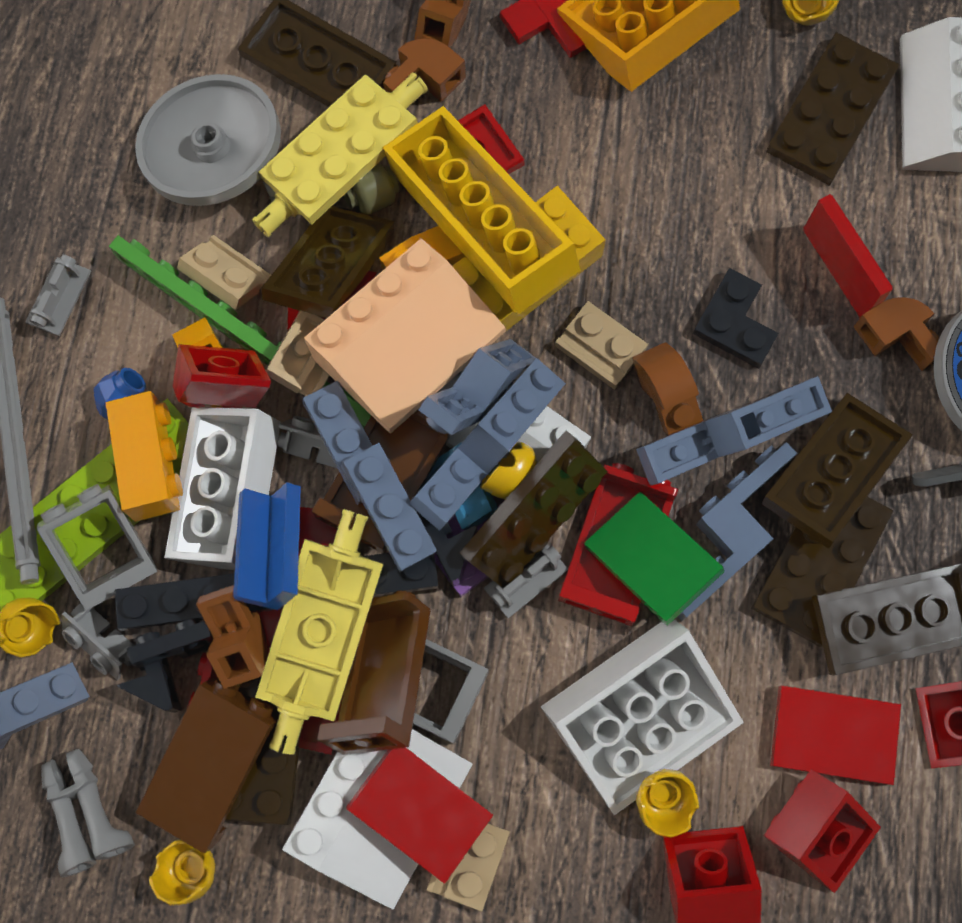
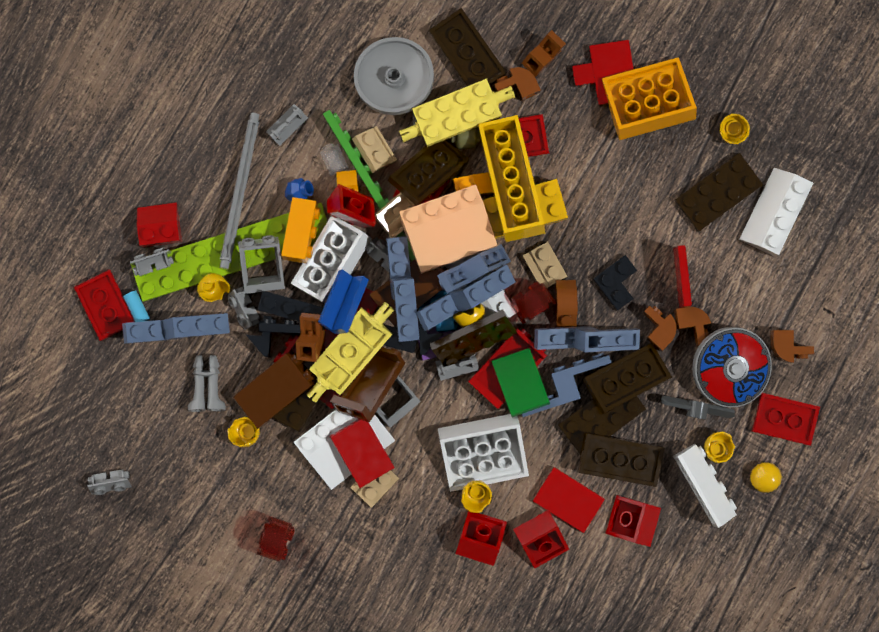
camera: 20 degrees right, 10 degrees up
none -> clear brick [320,143,348,176]
none -> clear red brick [510,281,556,324]
none -> dark orange brick [642,306,676,351]

